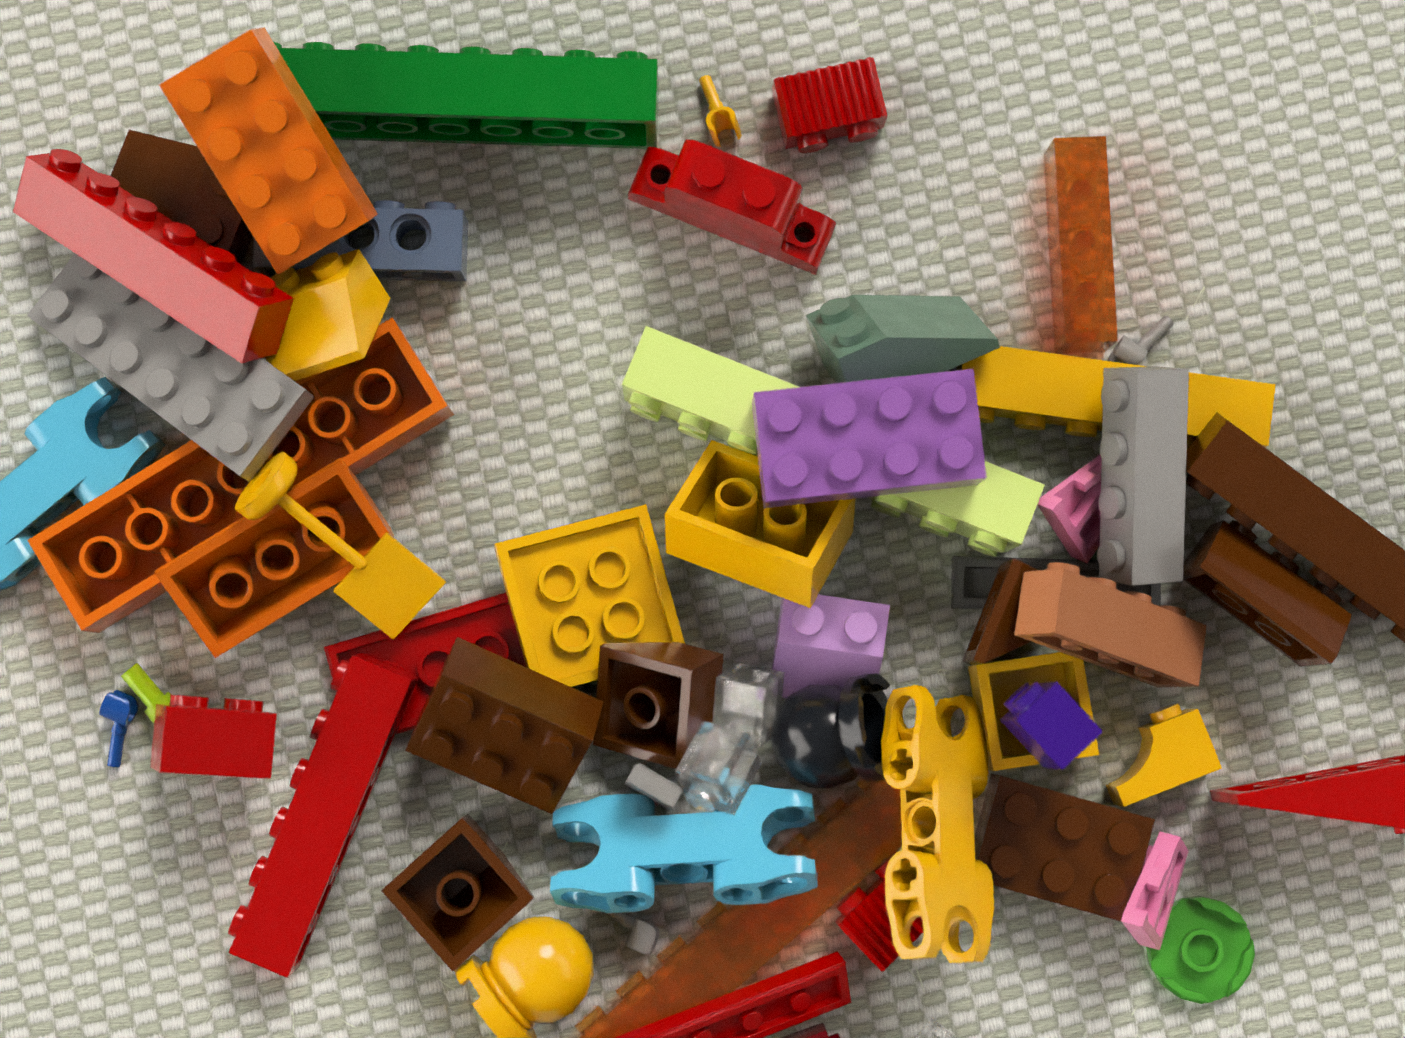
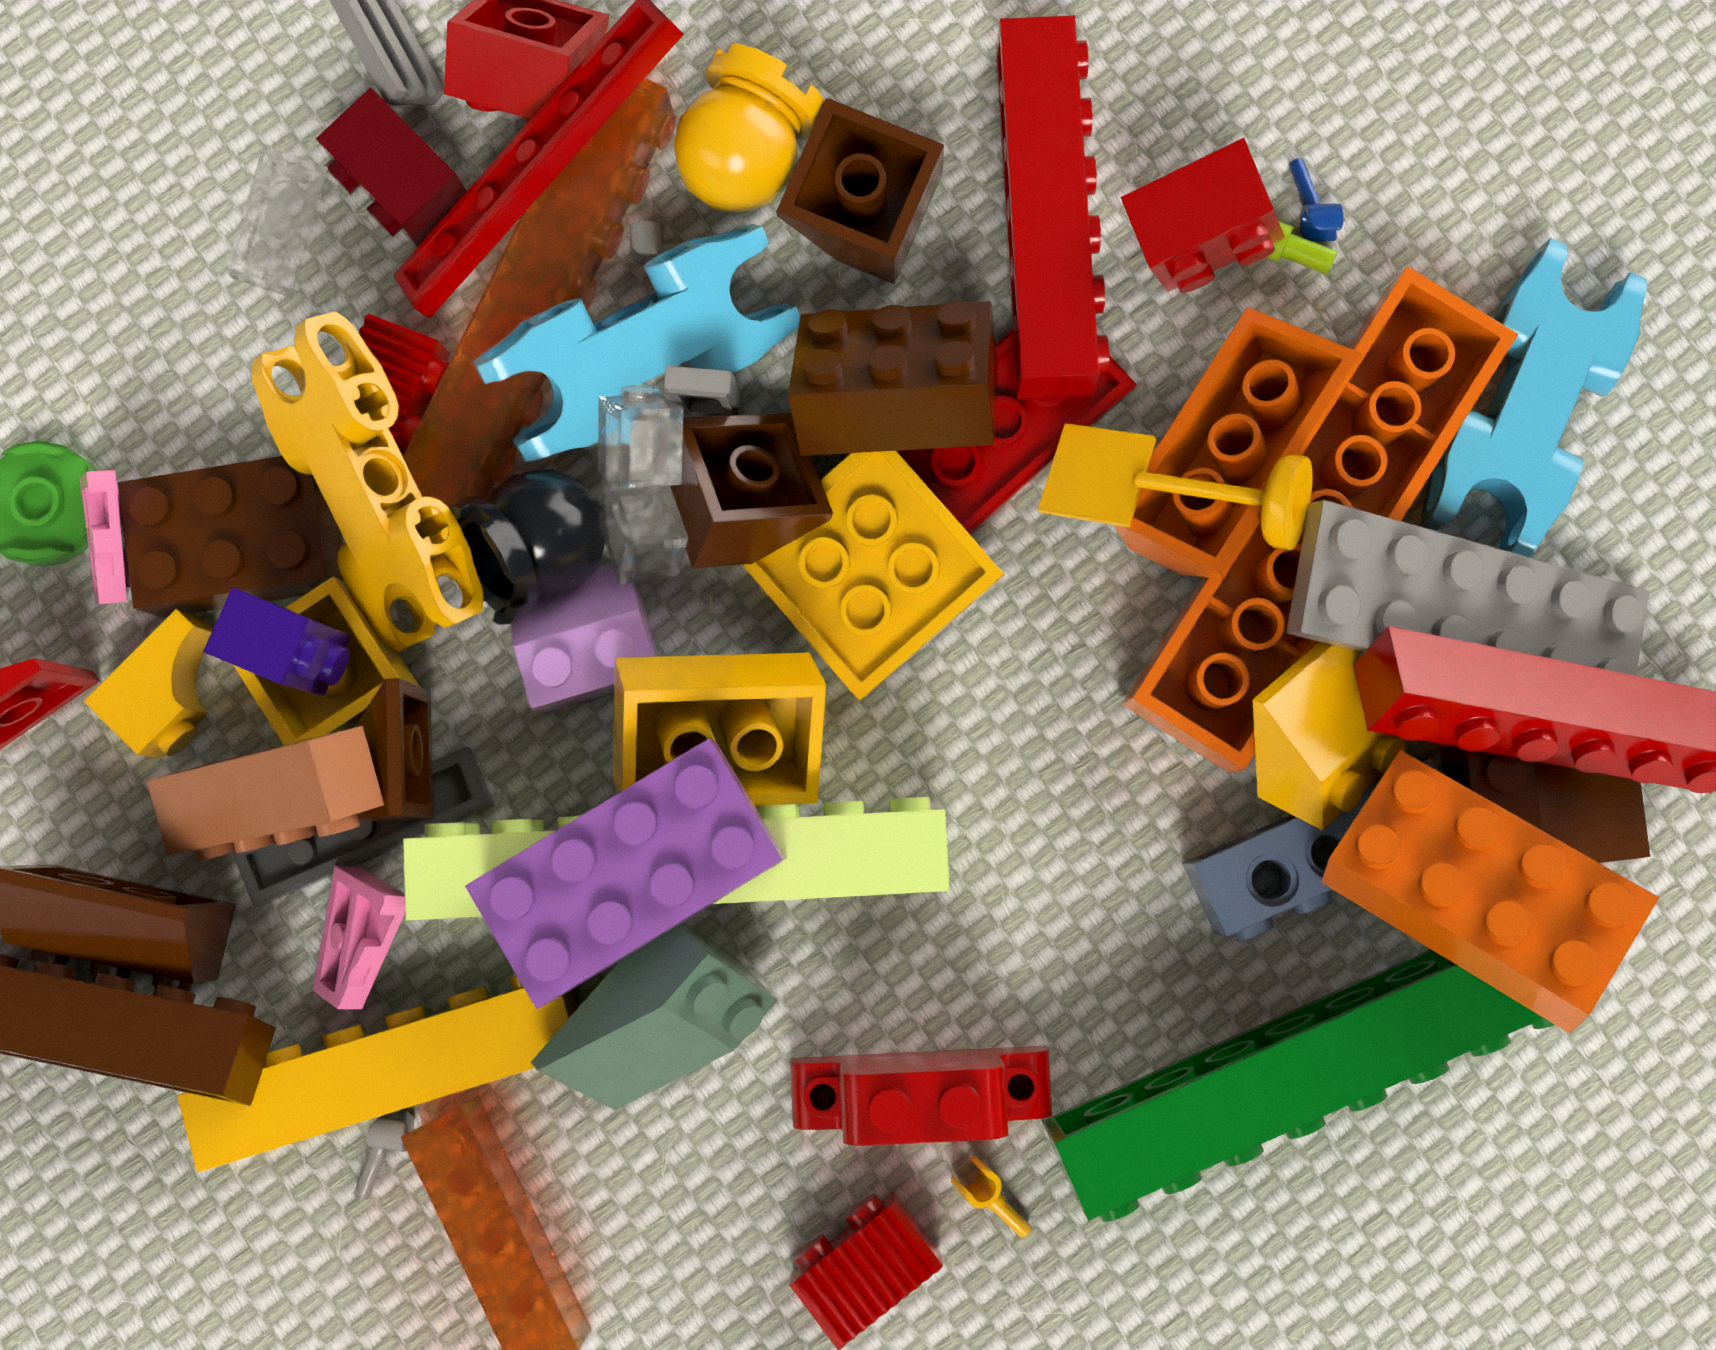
camera: 165 degrees right, 0 degrees up
light grey brick [1097,366,1189,586] -> none

